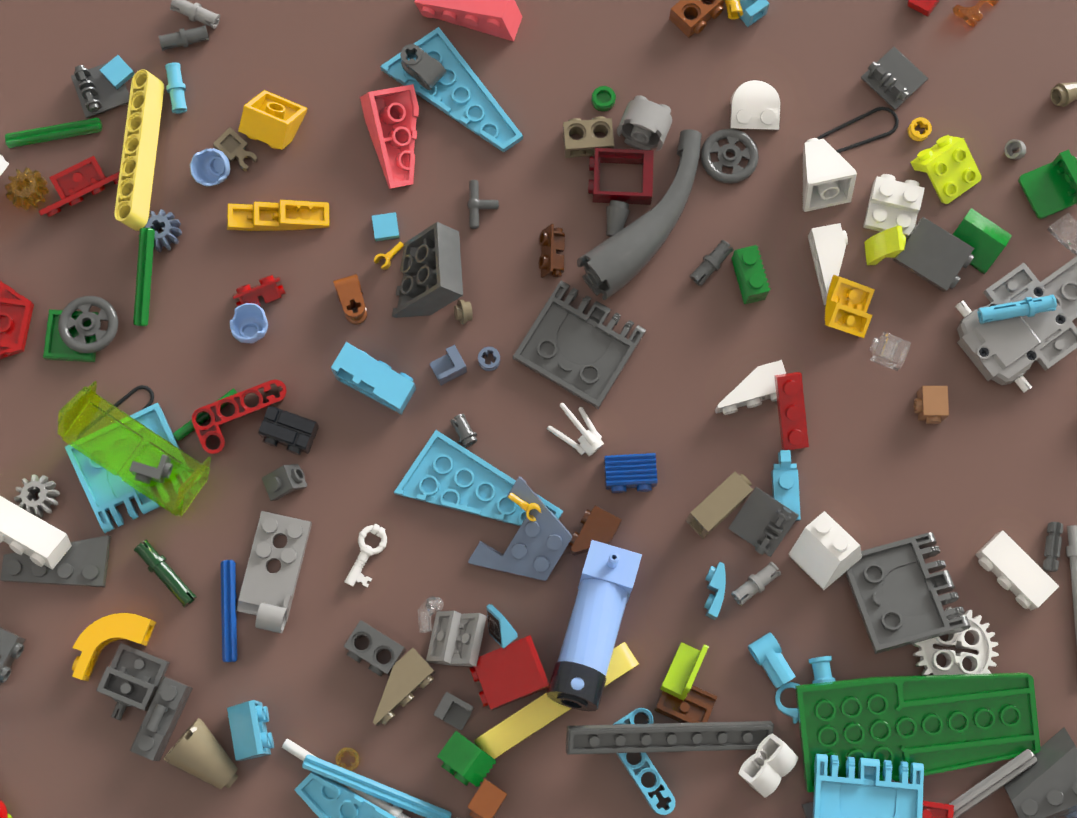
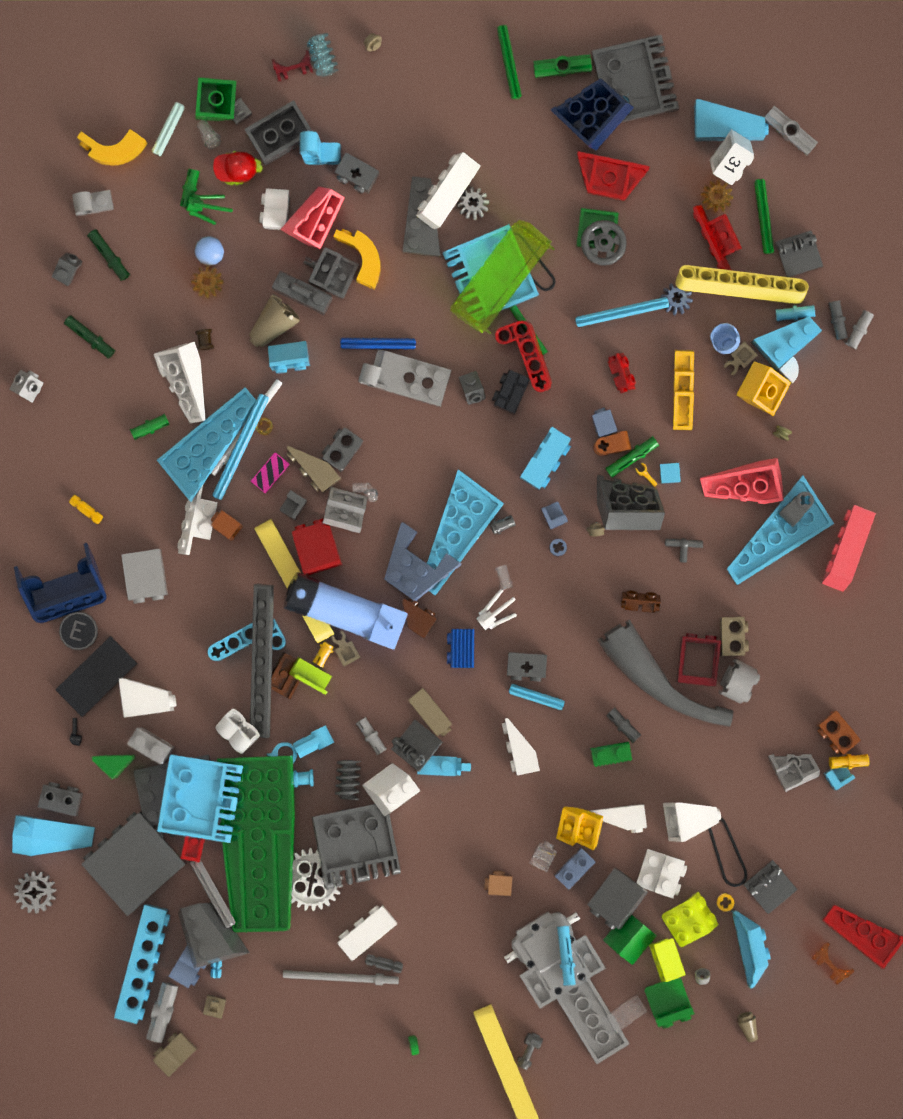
camera: 95 degrees right, 10 degrees up
medium azure tile [100,55,135,89] -> none
dark grey bracket [129,454,173,484] -> none
green axle [133,228,155,326] -> none
dark green pin [134,539,197,608] -> none
light blue hair [230,303,268,344] -> none
white piece [344,524,387,587] -> none
green brick [437,731,496,787] -> none
medium azure slope [486,604,518,648] -> none
yellow hand [508,493,542,521] -> none
dark grey hinge [513,280,646,409] -> none
green tile [591,86,616,112] -> none
dark grey cone [606,200,630,237] -> none
dark grey plate [701,129,759,184] -> none
medium azure slope [704,562,726,620] -> none
white slope [730,80,780,130] -> none
red plate [774,372,809,450] -> none
neon yellow slope [864,226,906,265] -> none
none -> dark pink tile [251,452,290,494]
none -> white brick [260,188,290,230]
none -> coral wedge [280,187,345,249]
none -> yellow pin [312,641,334,667]
none -> dark tan plate [331,631,361,666]
none -> dark grey piece [335,760,361,800]
none -> clear pin [495,565,514,590]
none -> dark grey brick [507,652,547,682]
none -> medium azure axle [509,684,565,710]
none -> sand blue brick [554,848,595,890]
none -> medium azure axle [575,297,669,327]
none -> sand blue brick [591,408,617,439]
none -> green pin [605,436,659,478]
none -> neon yellow hinge [649,938,685,982]
none -> medium azure wedge [732,910,771,988]
none -> medium azure wedge [751,316,822,371]
none -> light grey slope [768,754,820,792]
none -> olive bush [773,425,792,441]
none -> white tile [779,357,799,384]

